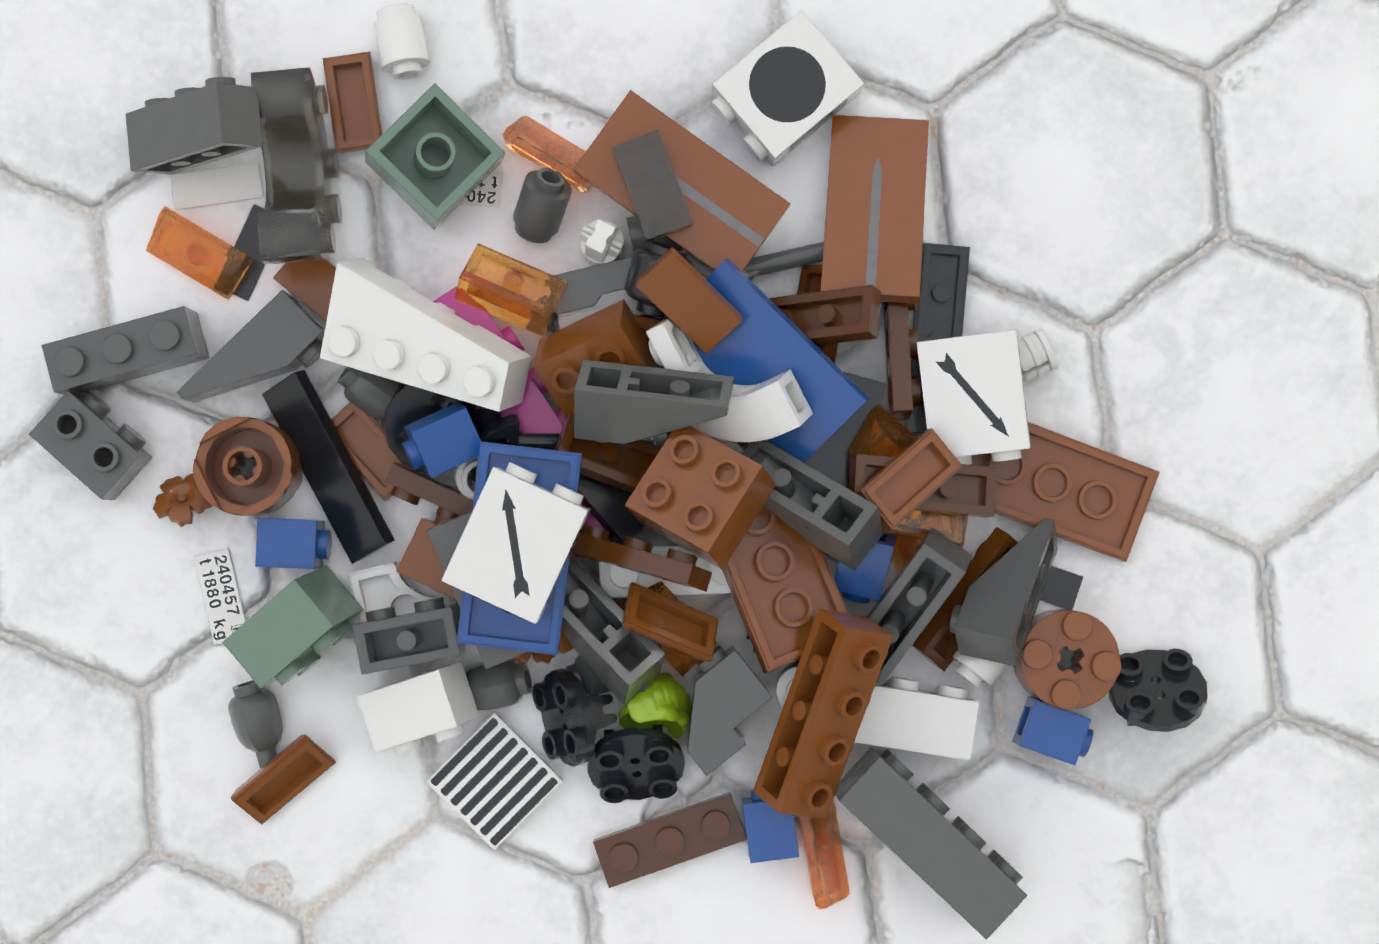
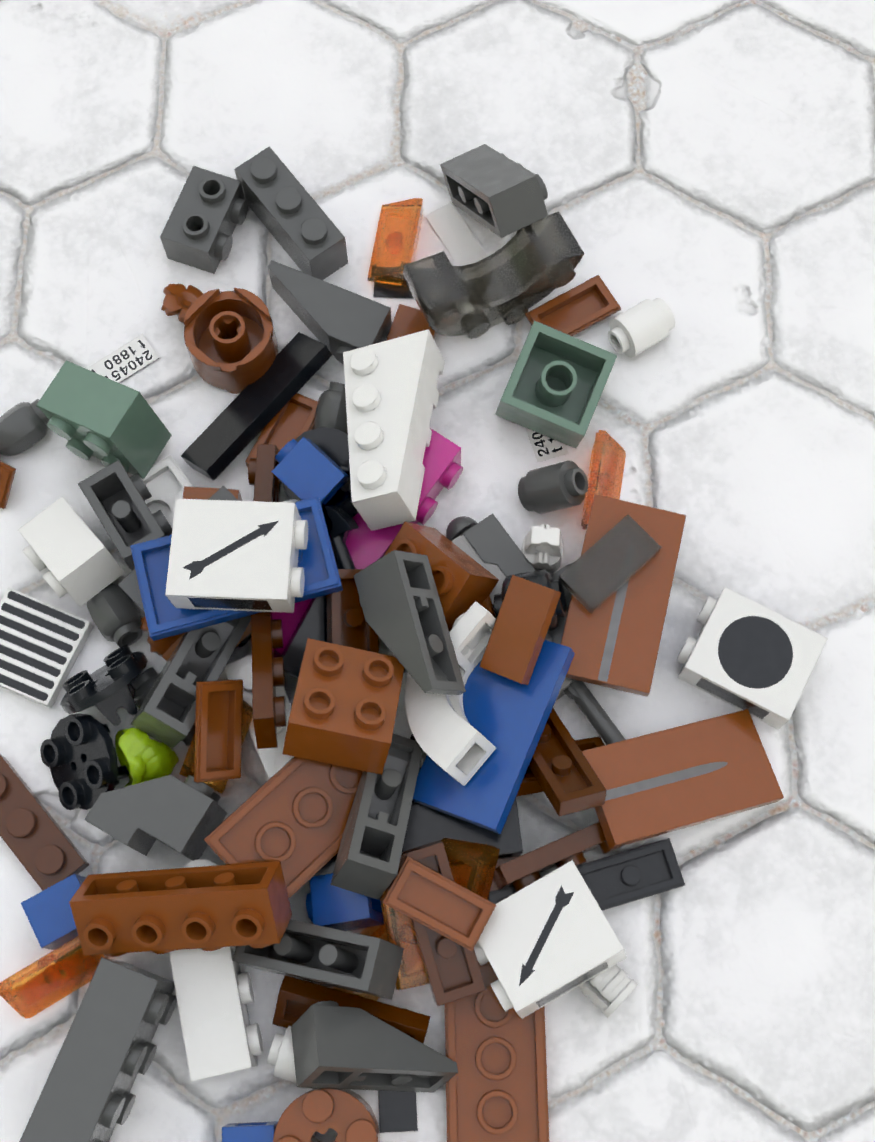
camera: 75 degrees right, 15 degrees down
blue brick [255,518,332,569] -> none
clear orange slope [455,243,568,336] -> none

